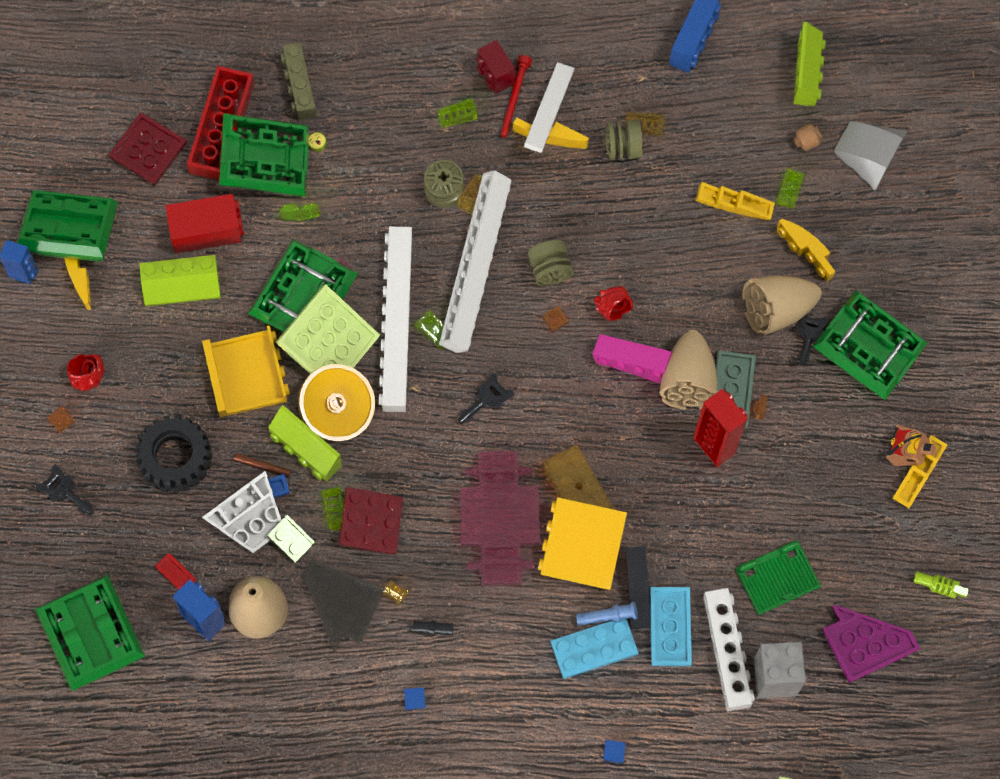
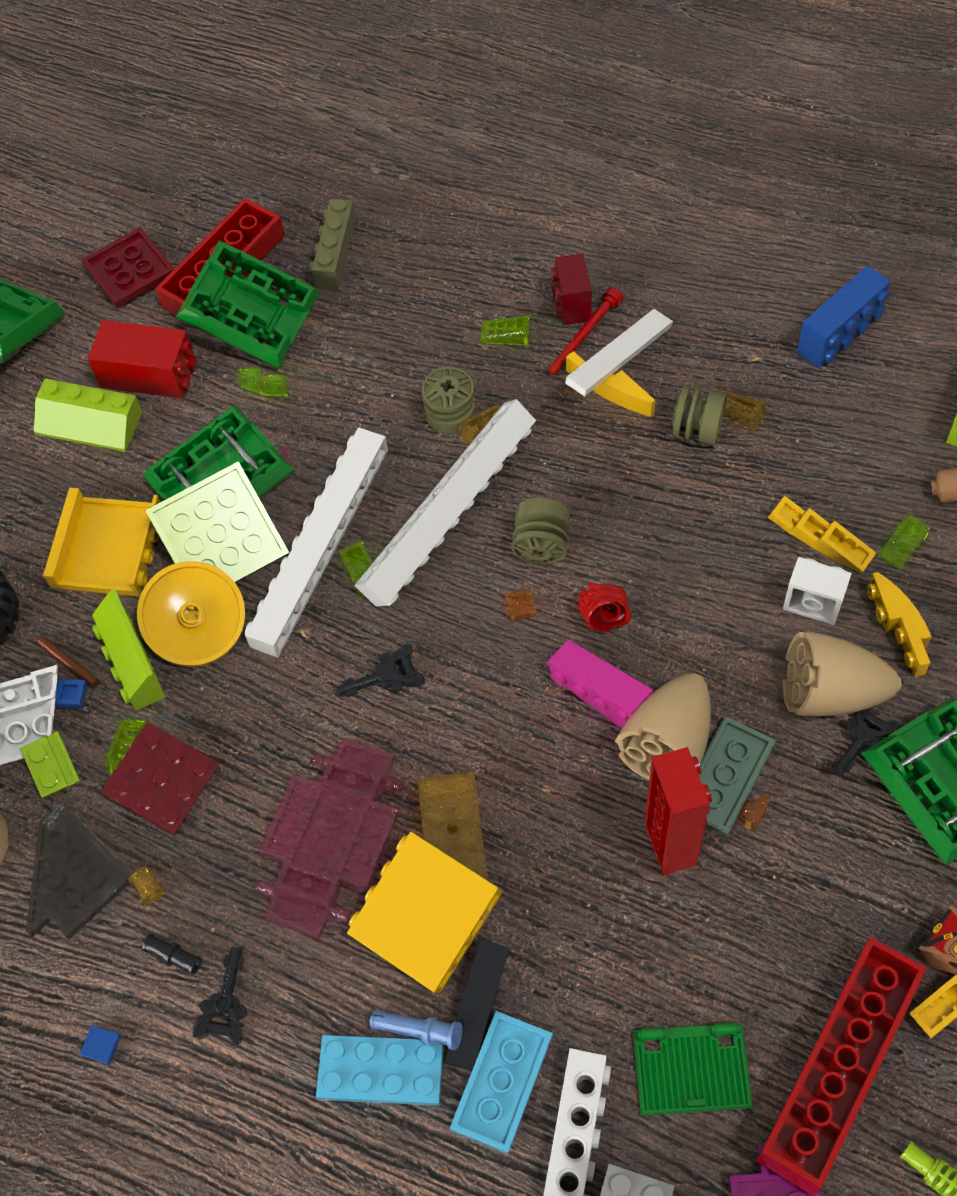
camera: 30 degrees right, 10 degrees down
tile [308,132,327,152] -> none
none -> black piece [193,947,247,1045]
none -> red brick [755,937,927,1196]
none -> white brick [783,557,852,626]

